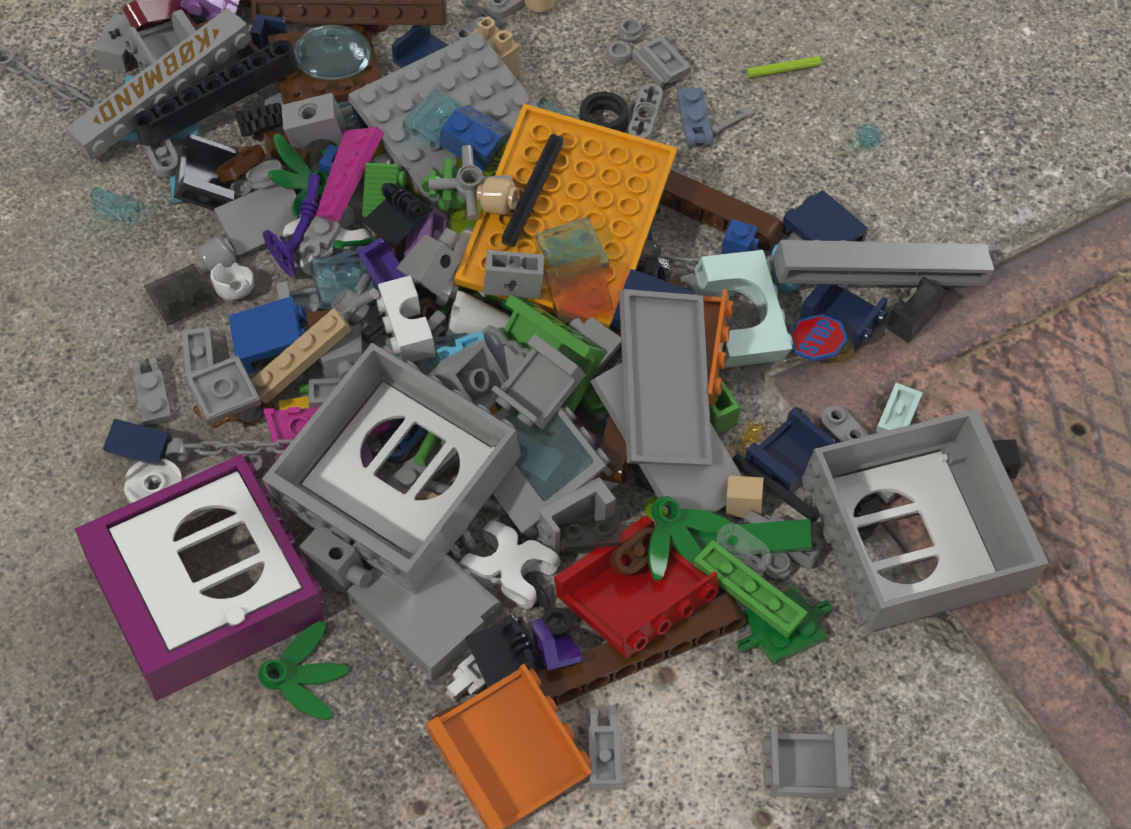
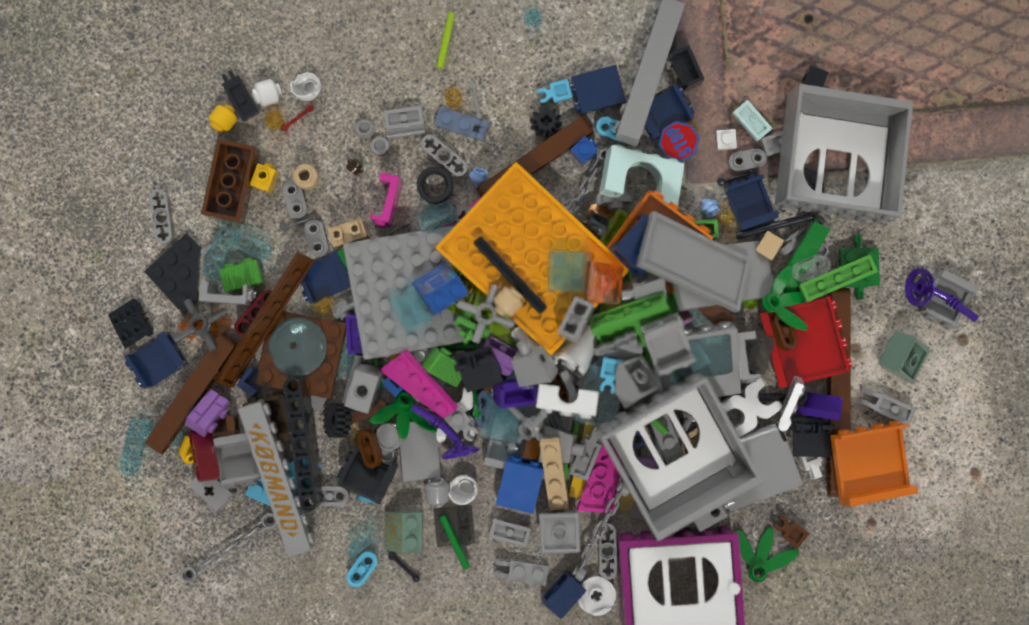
camera: 65 degrees left, 30 degrees up
none -> clear yellow plate [311,296,334,315]
none -> dark brown plate [346,158,364,176]
none -> medium azure plate [346,551,378,587]
none -> dark pink panel [369,172,403,229]
none -> sand green slope [384,511,424,553]
none -> black hinge [388,552,420,582]
none -> green bar [439,514,471,570]
none -> clear yellow bush [445,88,462,107]
none -> black gear [530,106,562,139]
none -> medium azure plate [537,79,572,104]
none -> light blue plate [700,198,720,218]
none -> white plate [715,129,737,151]
none -> reddish brown plate [772,515,809,549]
none -> hinge [776,376,805,432]
none -> sand green slope [878,330,930,384]
none -> dark purple dish [905,268,979,322]

